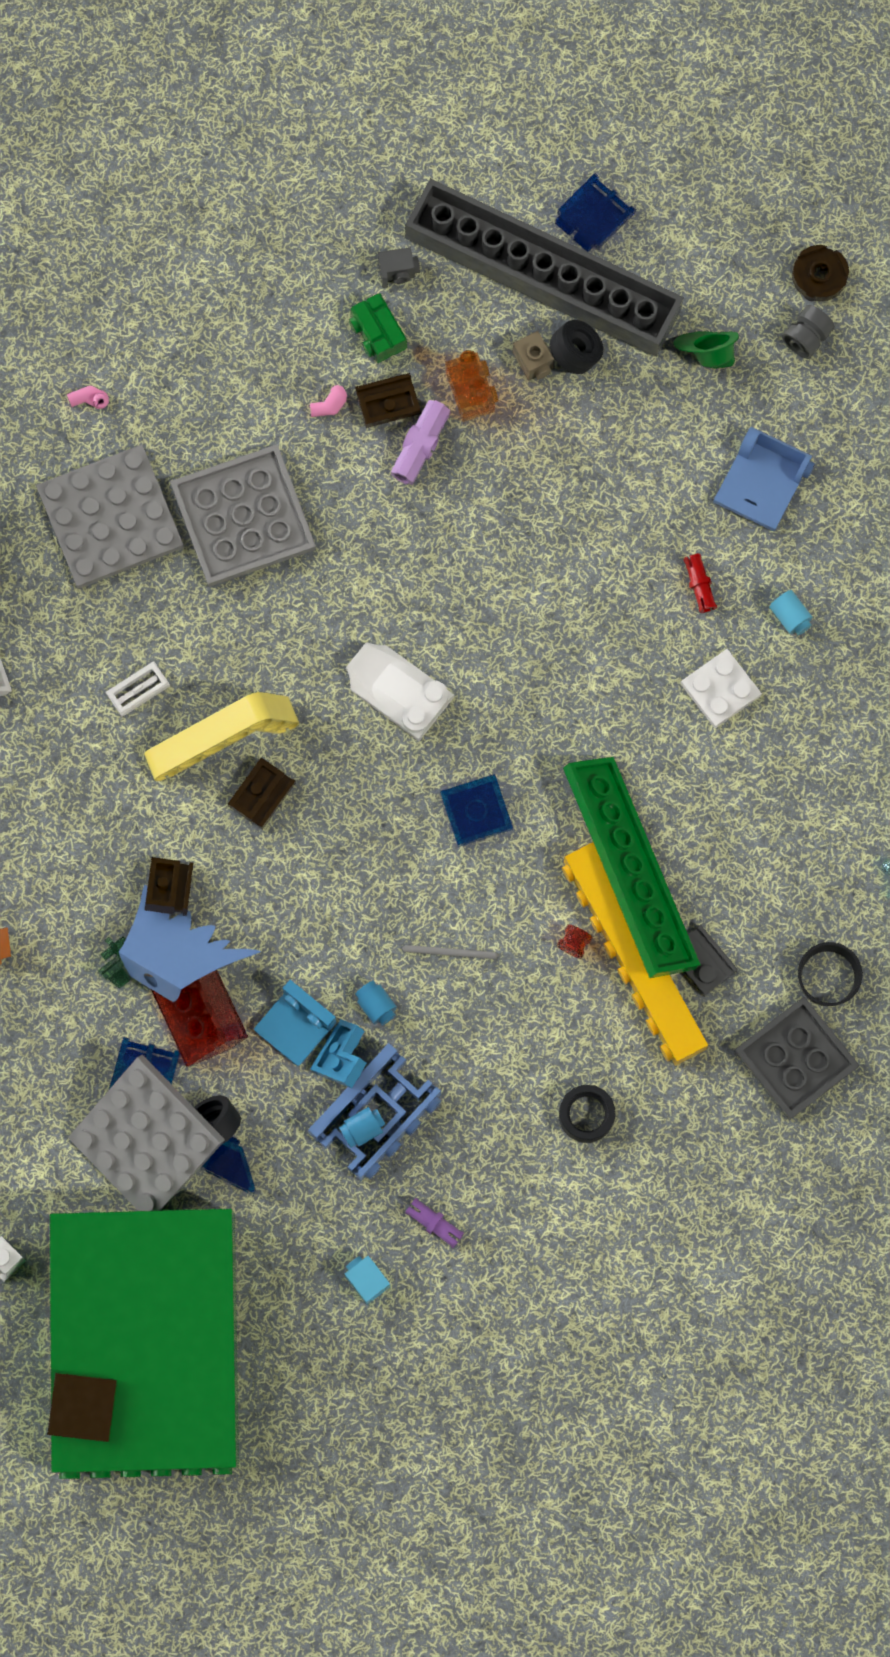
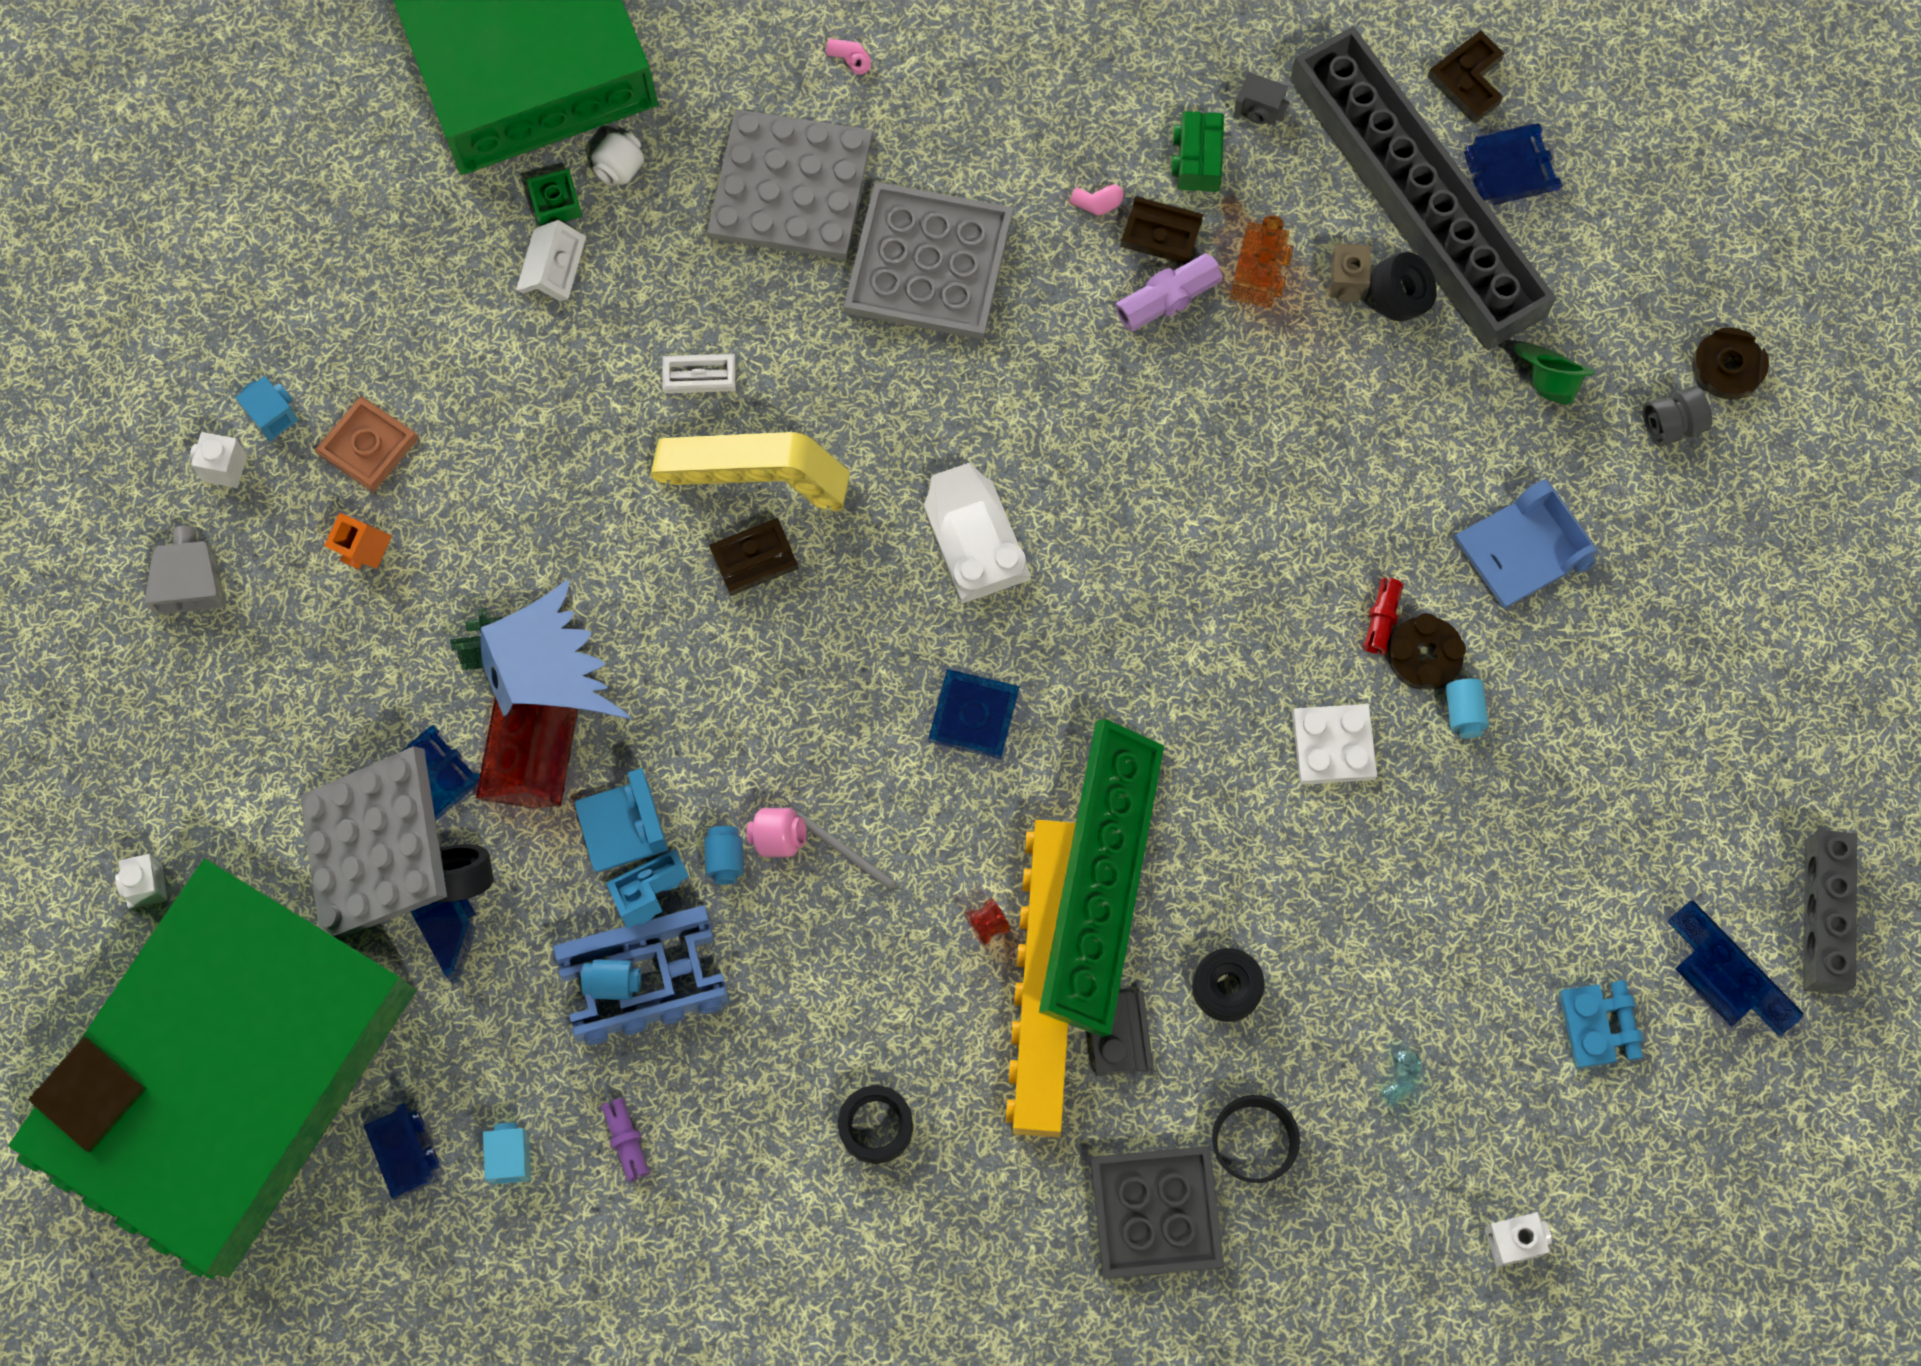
camera: 35 degrees right, 5 degrees down
dark brown plate [145,857,194,916] -> none
none -> clear blue bracket [363,1102,441,1200]
none -> bright pink head [747,808,806,858]
none -> black tyre [1192,948,1265,1022]
none -> dark brown plate [1389,613,1466,690]
none -> dark brown plate [1428,30,1505,124]

